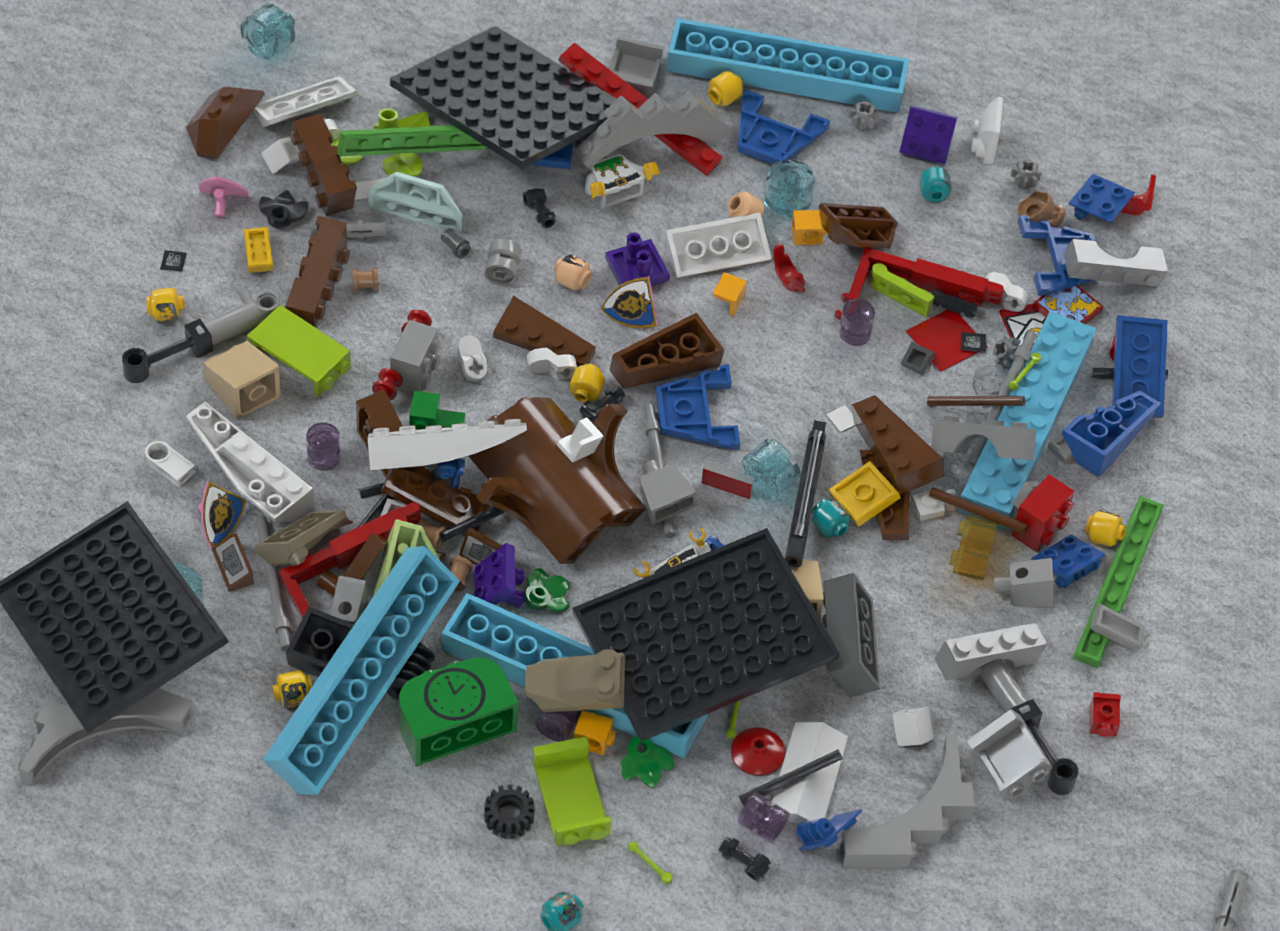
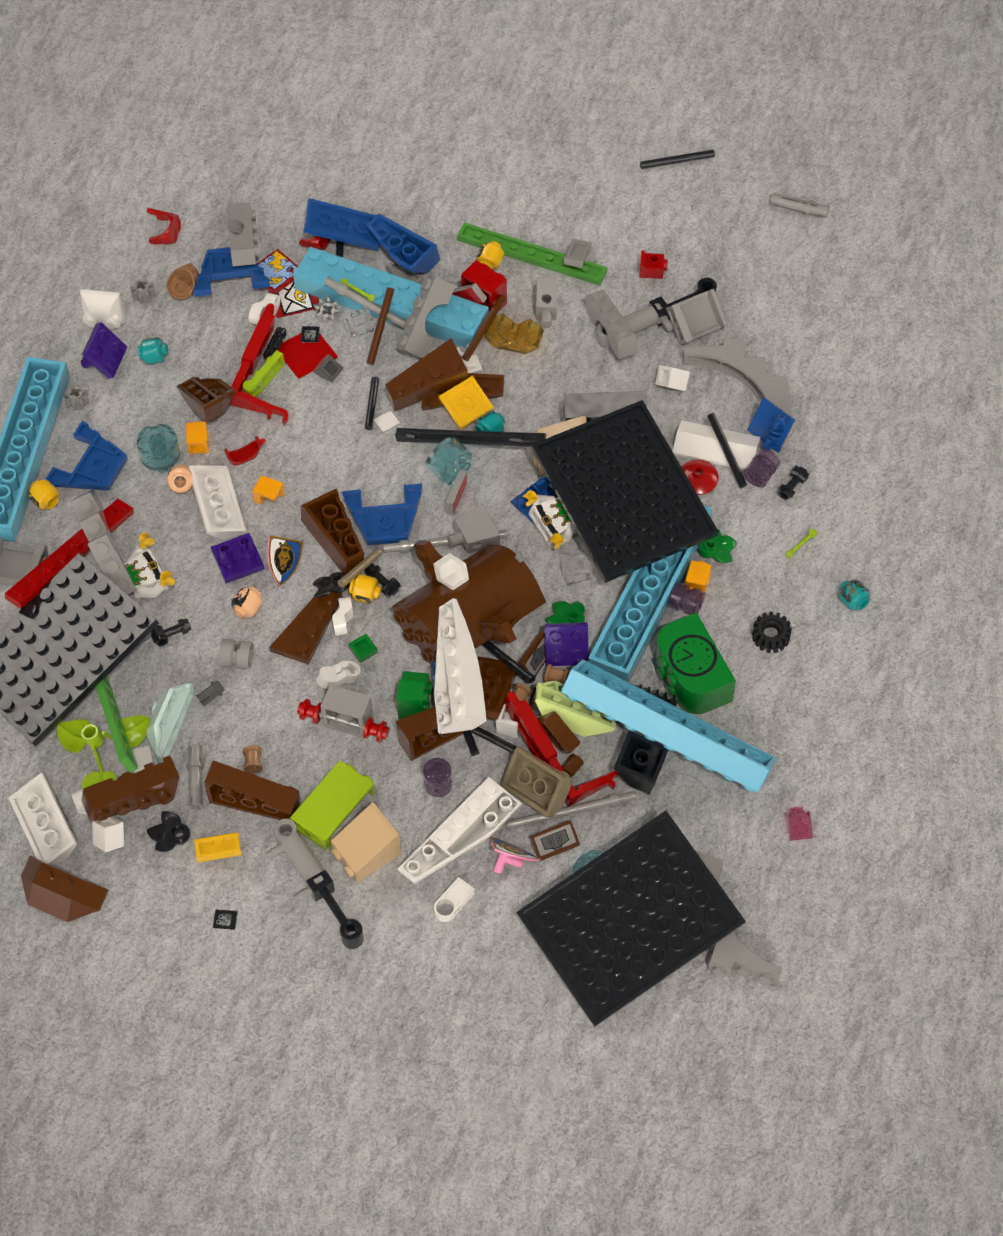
camera: 85 degrees left, 5 degrees up
yellow head [146,287,185,322] -> none
bright pink shield [199,176,249,217] -> none
yellow head [272,670,312,708] -> none
light grey torso [330,576,368,624] -> none
dark tan slope [525,649,625,712] -> none
lime panel [532,736,611,846] -> none
clear purple wheel [839,299,875,346] -> none
blue hinge [1031,534,1105,588] -> none
blue hinge [1068,174,1135,223] -> none
none -> black plate [313,572,350,597]
none -> dark tan bar [338,548,383,588]
none -> green plate [348,634,378,663]
none -> black bar [365,376,379,430]
none -> clear pink bracket [785,807,813,841]

